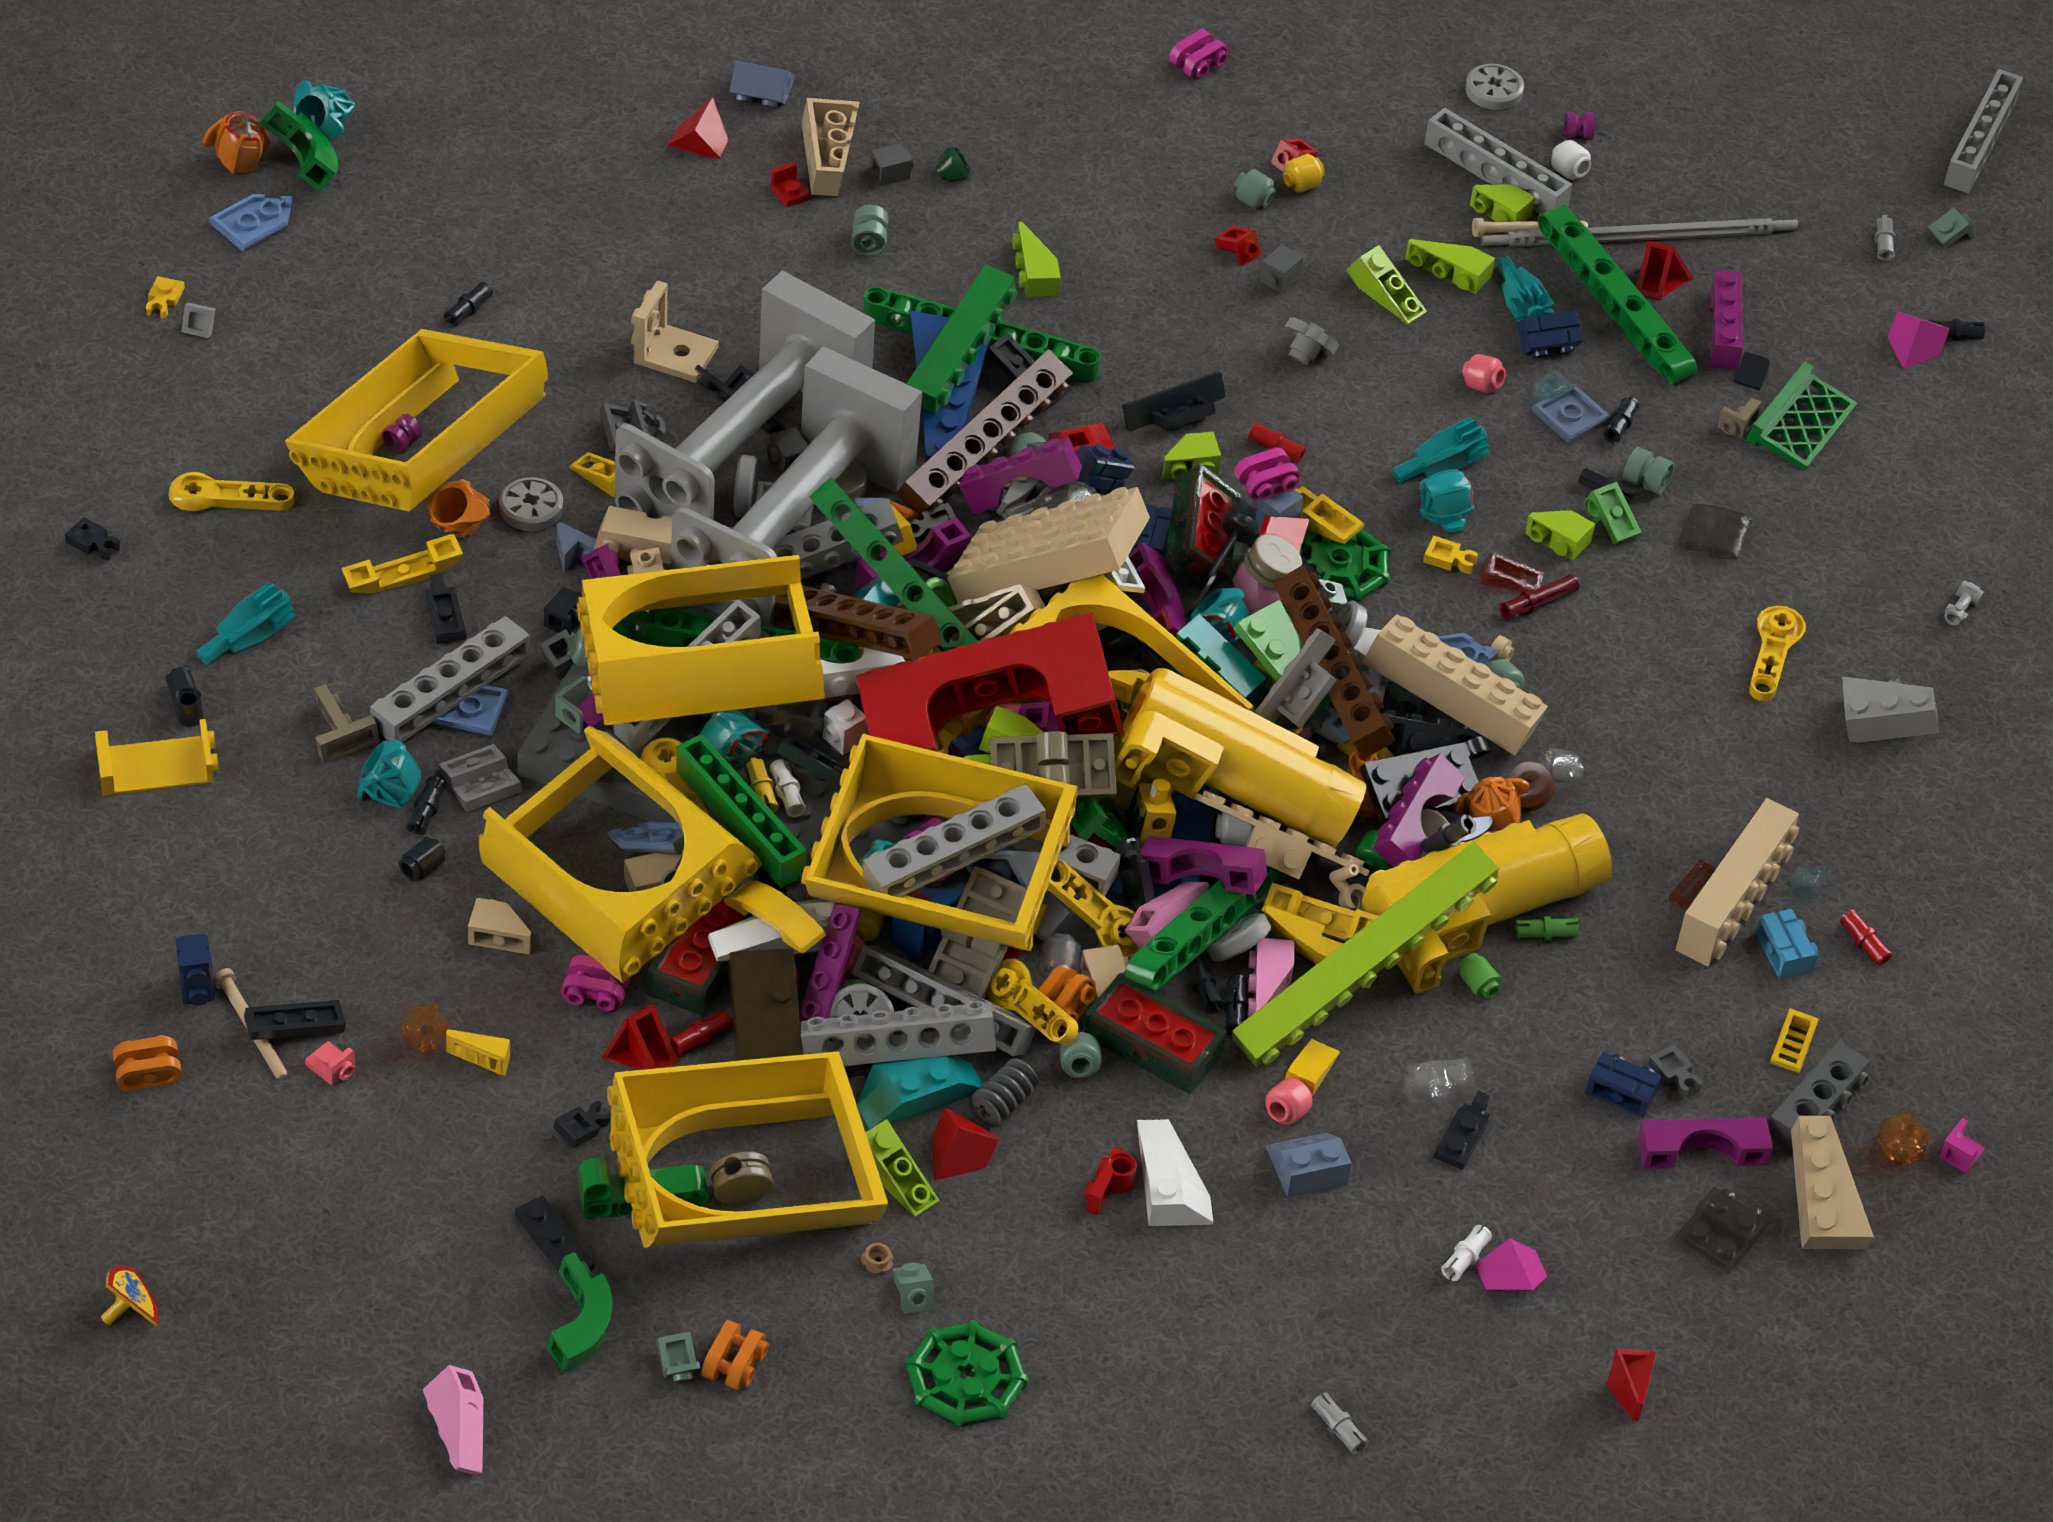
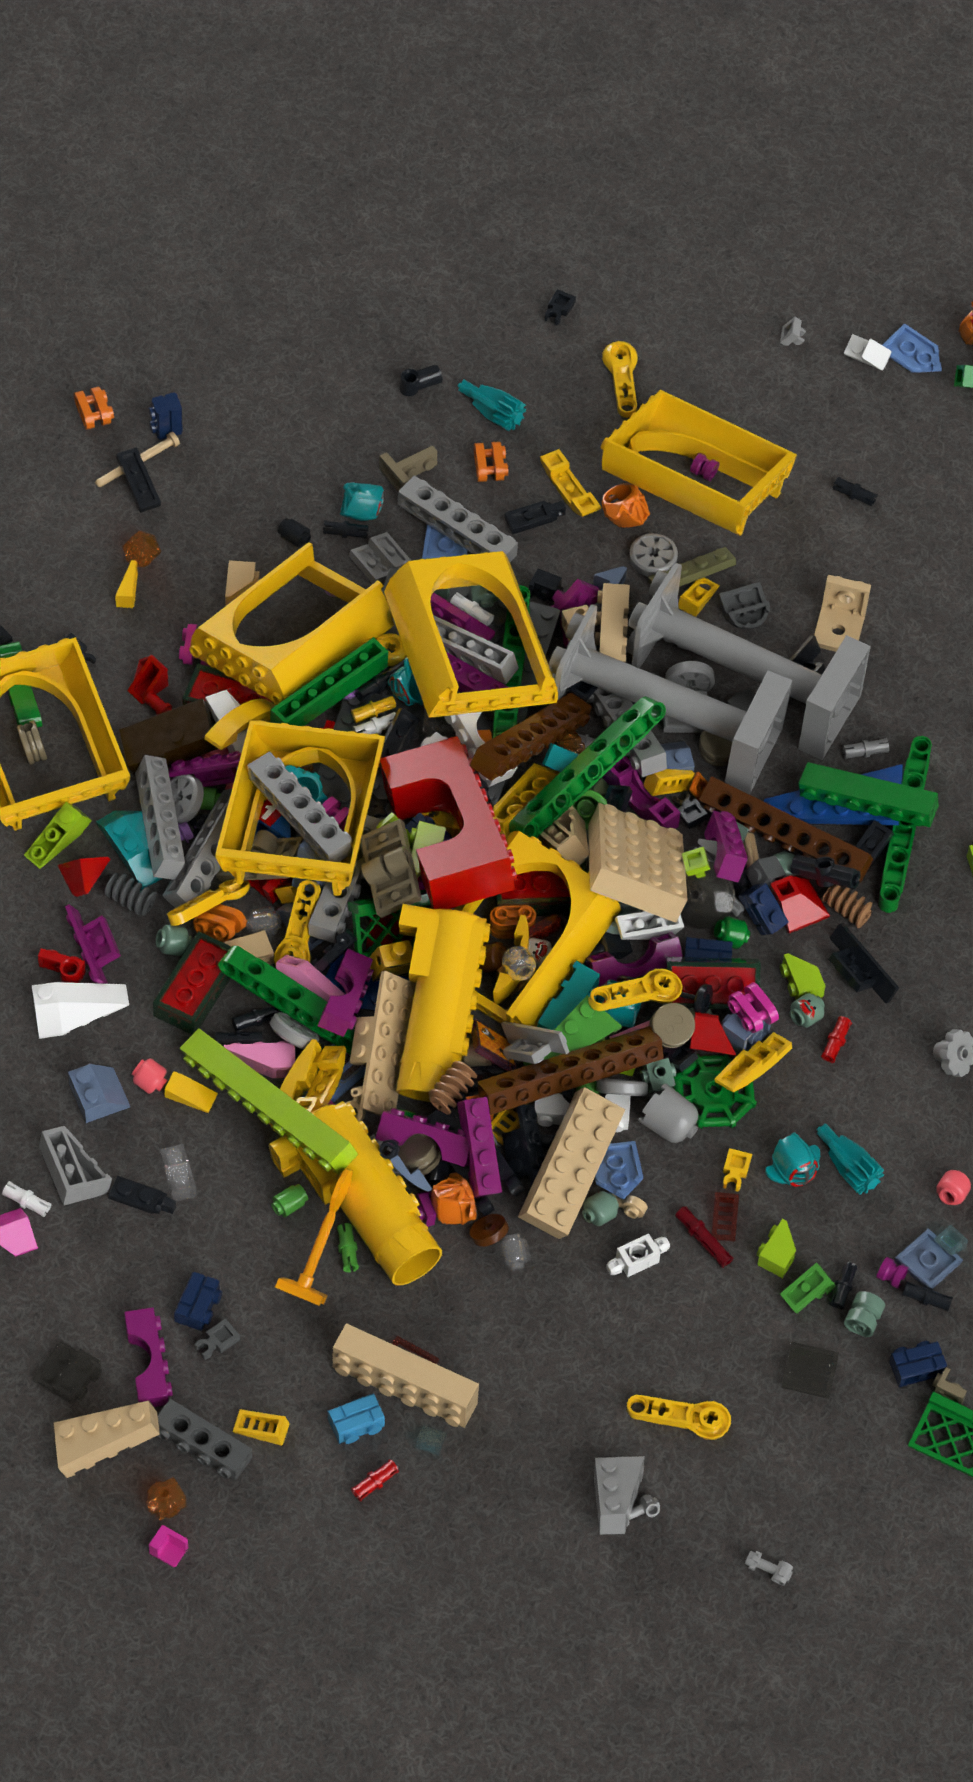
camera: 85 degrees right, 10 degrees up
yellow panel [95,719,219,796] -> none
yellow plate [146,276,185,319] -> none
coral bracket [305,1041,356,1086] -> none
none -> light grey wedge [39,1126,112,1206]
none -> magenta bracket [65,904,121,984]
none -> light orange piece [275,1168,353,1306]
none -> medium nougat piece [428,1061,477,1115]
none -> magenta arch [457,1097,502,1198]
none -> orange brick [474,442,508,482]
none -> clear head [502,946,536,981]
none -> yellow beam [588,969,683,1011]
none -> white piece [606,1234,670,1277]
none -> light grey cylinder [638,1083,698,1143]
none -> olive plate [648,547,736,587]
none -> lime tile [682,846,710,879]
none -> black piece [790,855,861,889]
none -> sand green head [790,993,825,1028]
none -> medium nougat piece [822,884,873,928]
none -> white slope [844,334,892,371]
none -> magenta wheel [876,1257,909,1289]
none -> dark blue brick [889,1341,947,1387]

